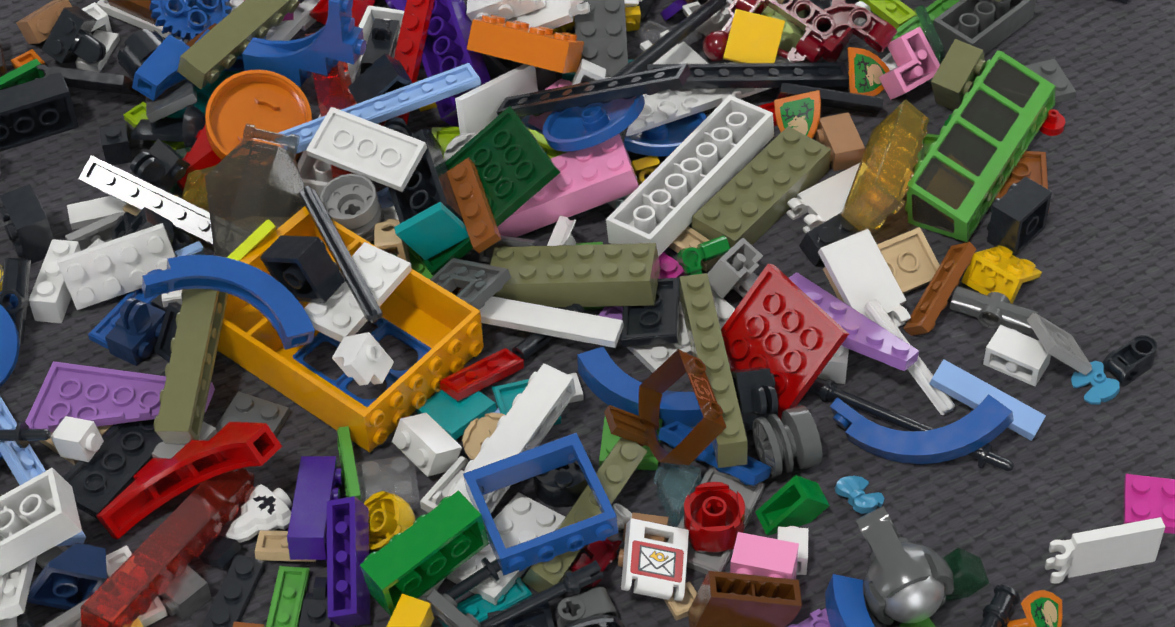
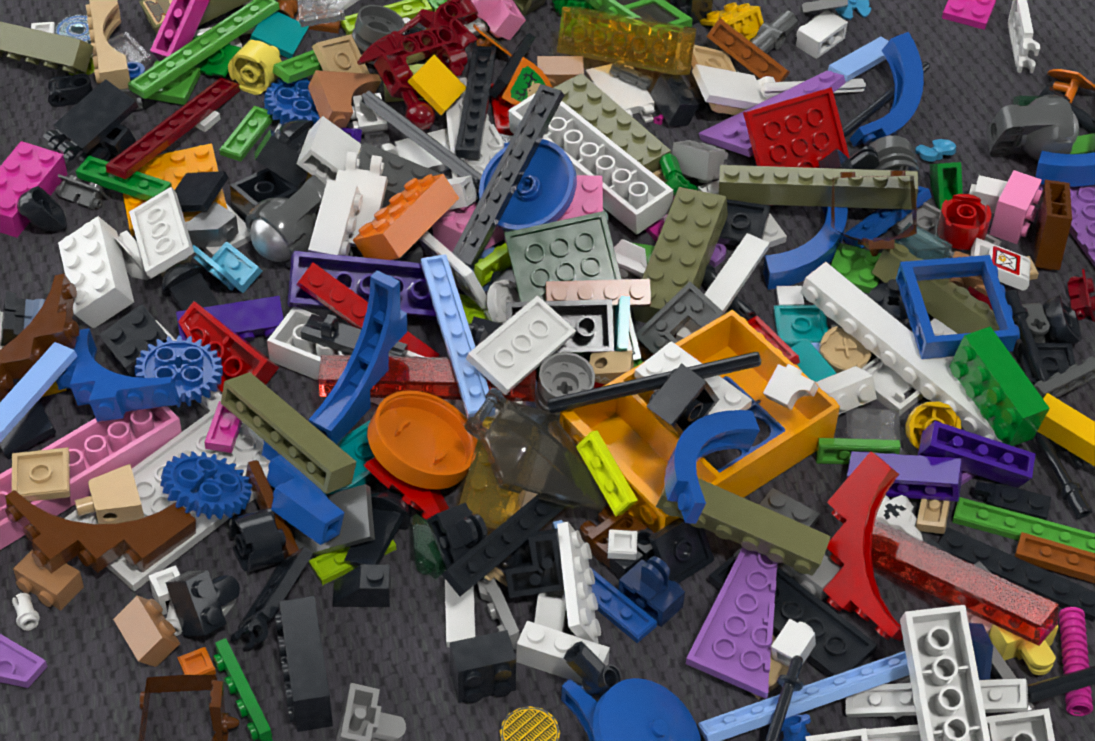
camera: 80 degrees left, 0 degrees up
black brick [348,54,412,104] -> none

